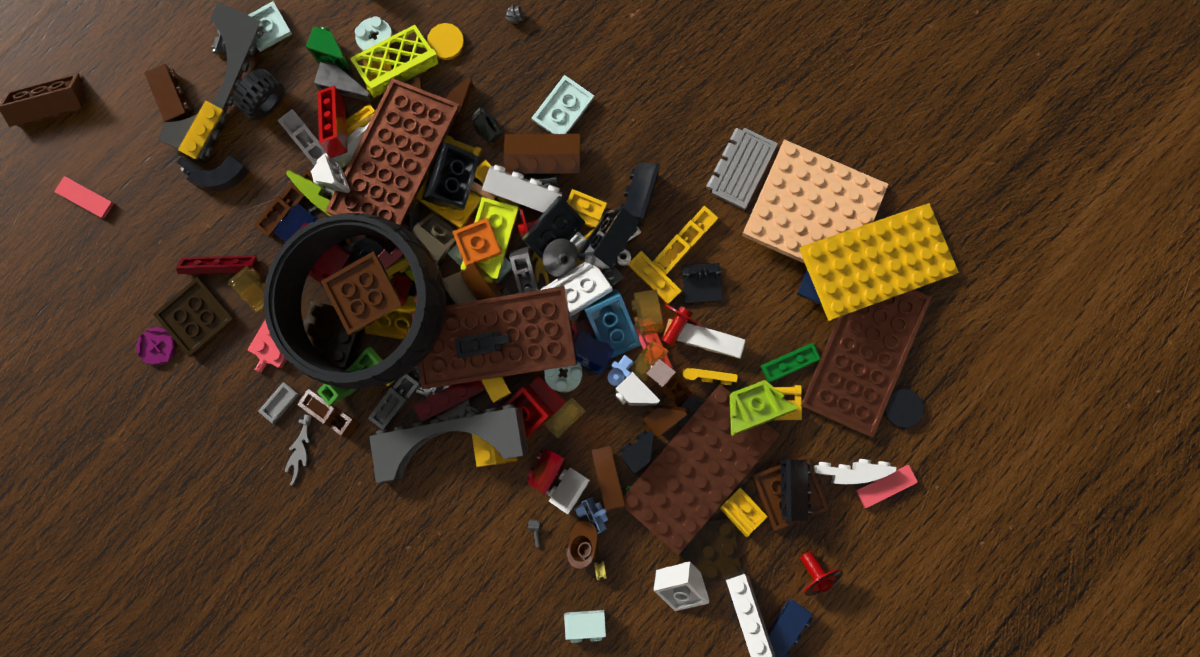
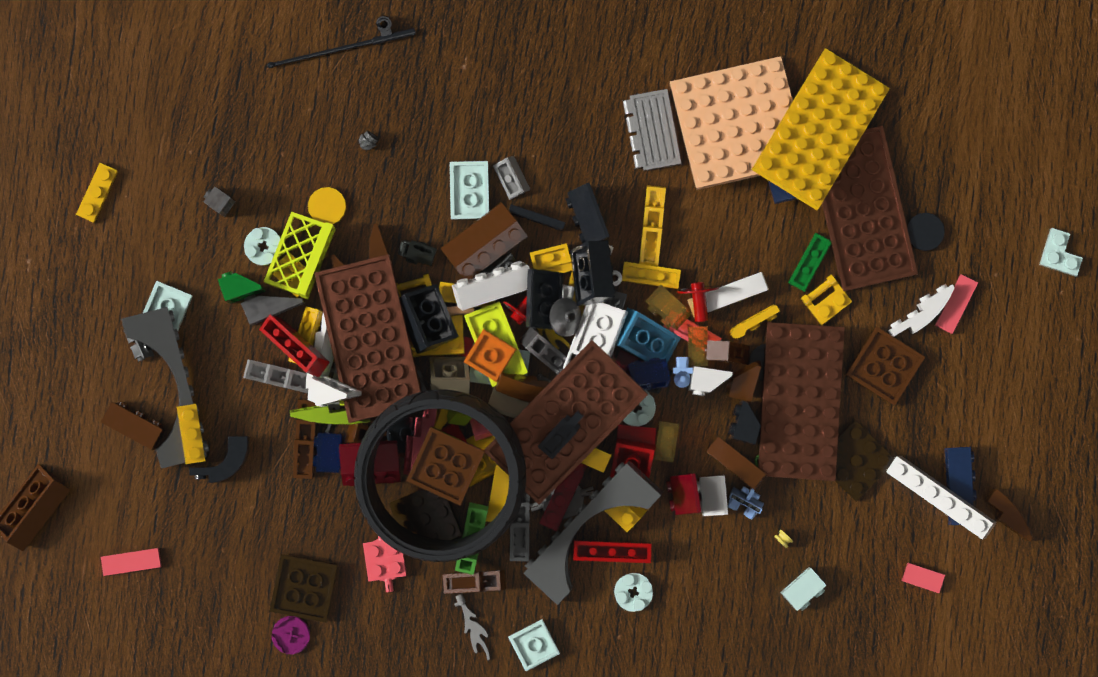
camera: 45 degrees left, 5 degrees up
dark red plate [176,255,258,275] -> none
clear yellow brick [229,266,265,313] -> none
black tyre [233,69,285,120] -> none
light grey tile [258,382,300,424] -> none
dark grey hand [528,519,540,547] -> none
reddish brown piece [567,521,599,569] -> none
white slope [654,562,709,611] -> none
black hinge [682,263,723,303] -> none
yellow plate [719,487,767,537] -> none
lime wing [730,380,798,436] -> none
black slope [780,459,811,521] -> none
red piece [800,551,843,596] -> none
none -> light grey slope [493,156,530,200]
none -> light aqua plate [508,619,560,671]
none -> black tile [509,204,565,231]
none -> red brick [573,540,652,563]
none -> light aqua plate [614,573,653,612]
none -> light aqua plate [1039,228,1083,277]

